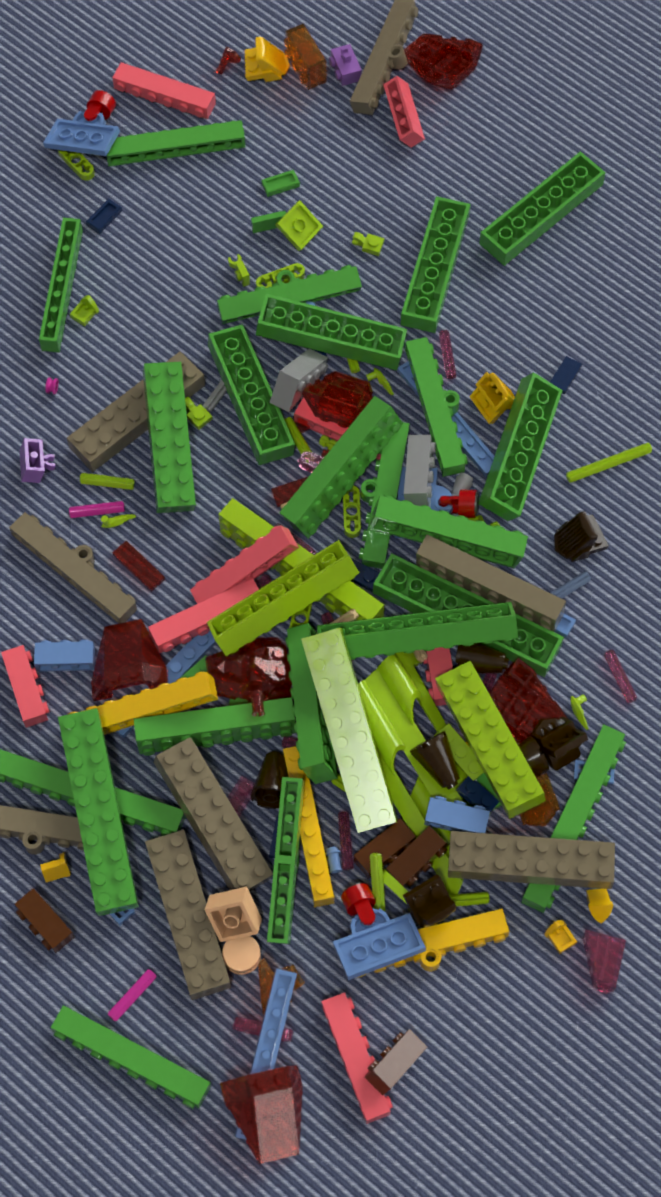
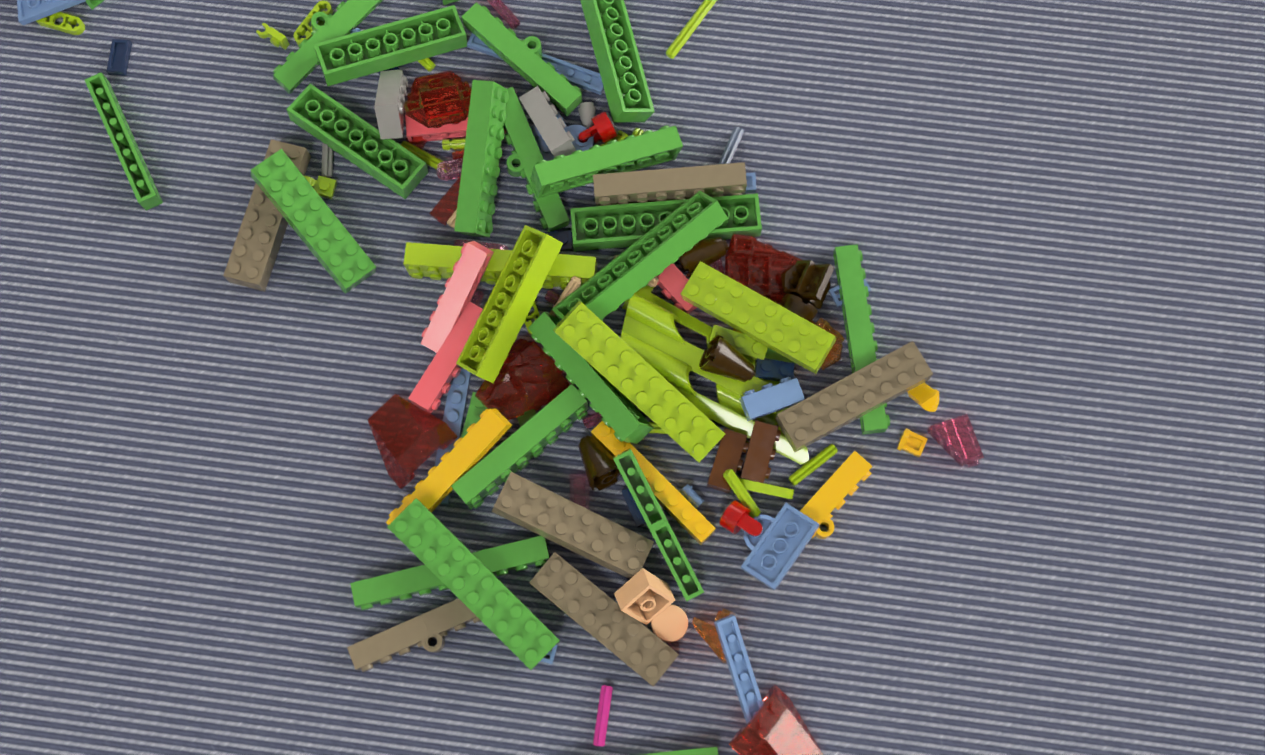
camera: 30 degrees left, 10 degrees up
coral brick [1,645,50,728] -> none
dark tan hinge [9,512,137,626] -> none
reddish brown brick [14,888,75,953] -> none
medium lavender brick [19,438,55,483] -> none
medium blue brick [34,640,95,672] -> none
yellow tile [40,852,70,882] -> none
dark pink bush [46,377,59,395] -> none
dark pink axle [69,501,125,518] -> none
lime tile [70,295,99,326] -> none
lime axle [79,473,135,490] -> none
lime bar [101,514,136,528] -> none
clear red tile [112,541,165,592] -> none
clear pink beam [232,1017,294,1042] -> none
clear red pin [249,690,265,717] -> none
coral brick [321,992,393,1124] -> none
clear pink axle [338,811,353,870] -> none
lime beam [343,485,361,538] -> none
brick [365,1029,427,1095] -> none
lime bar [366,368,394,396] -> none
dark brown piece [403,874,456,928] -> none
yellow piece [469,372,515,424] -> none
dark brown piece [554,511,609,562] -> none
lime bar [571,694,589,730] -> none
clear pink axle [604,650,637,703] -> none

